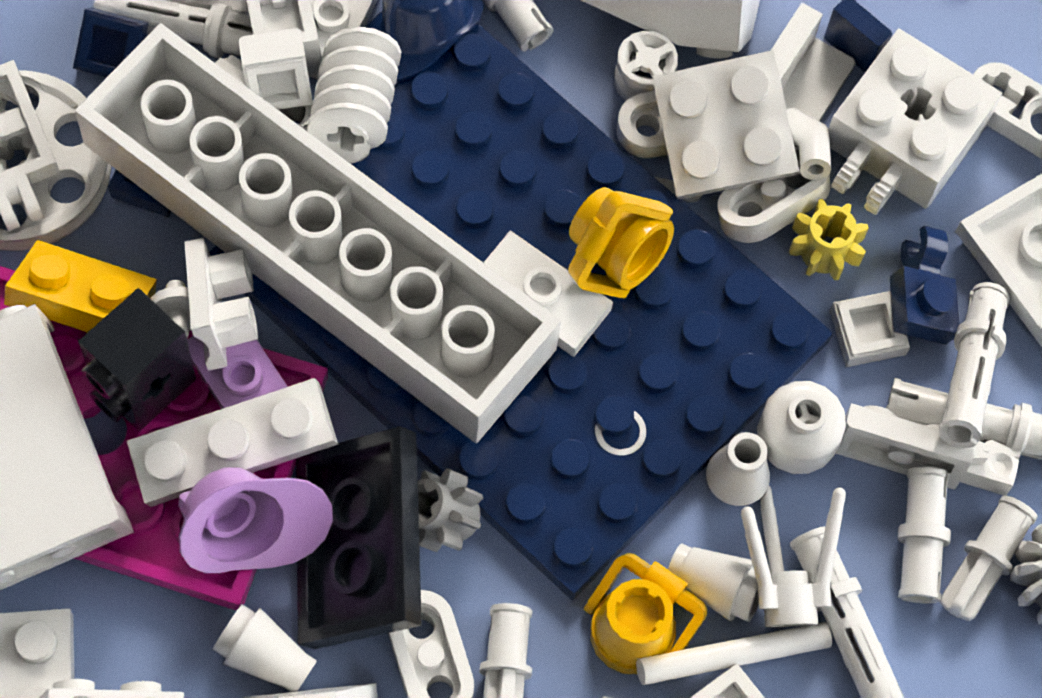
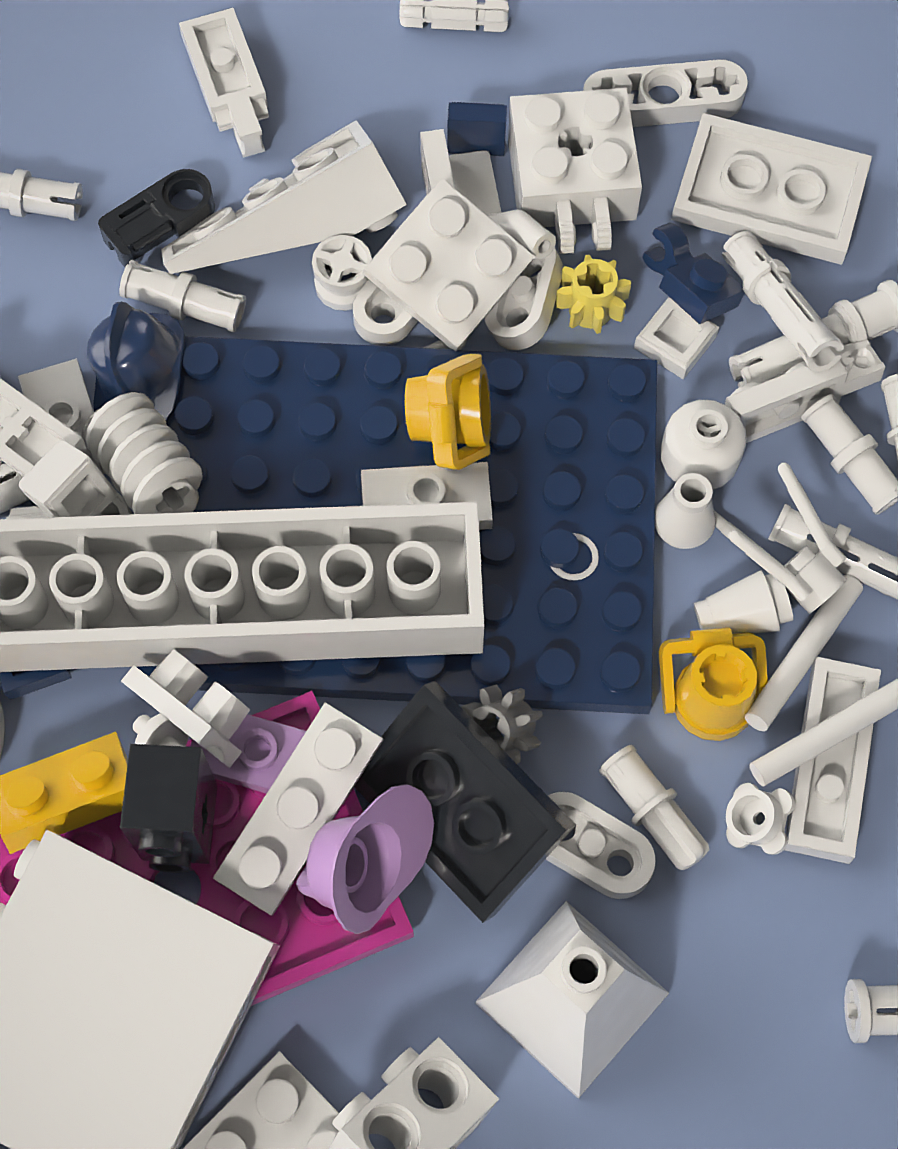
camera: 35 degrees left, 0 degrees up
white cone [213,604,317,692] -> none

